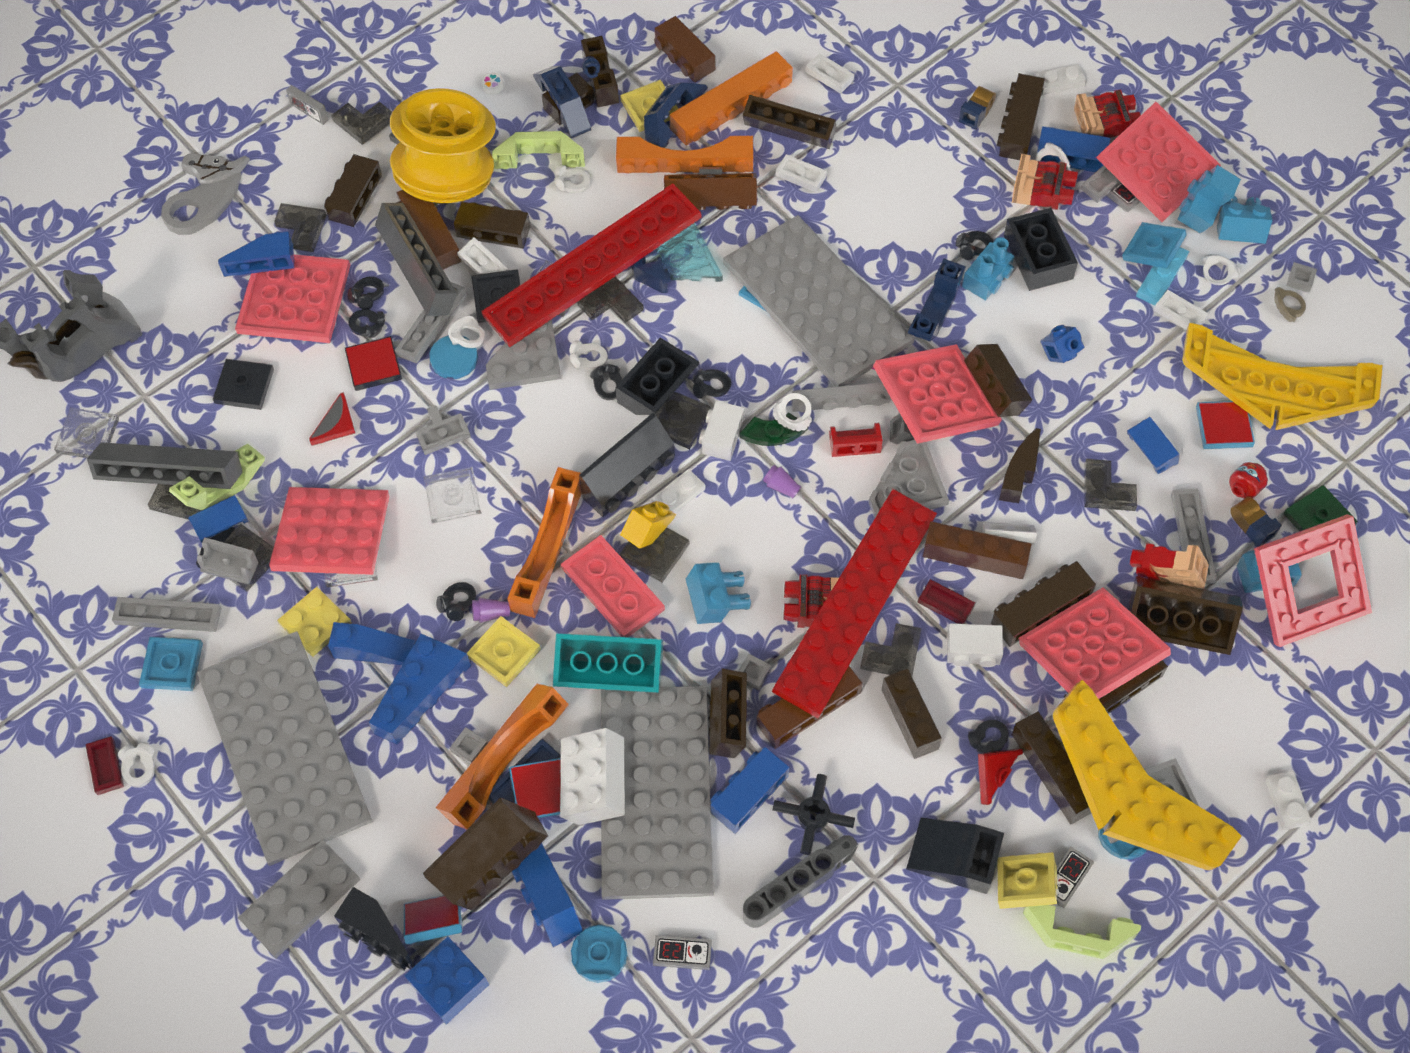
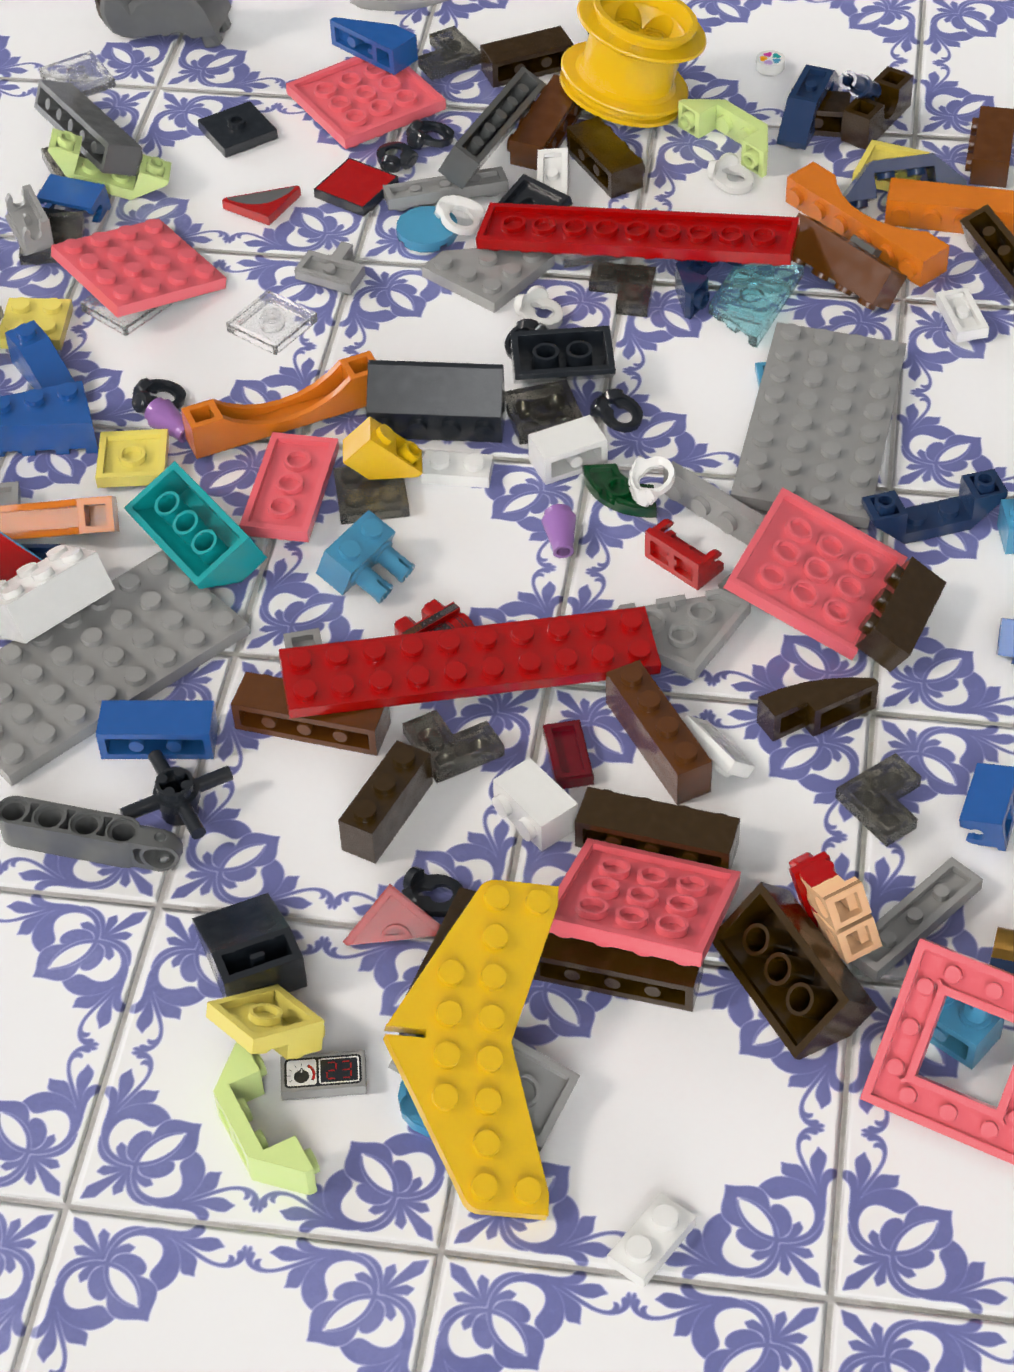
camera: 50 degrees right, 15 degrees down
dark brown brick [709,668,747,758] -> none

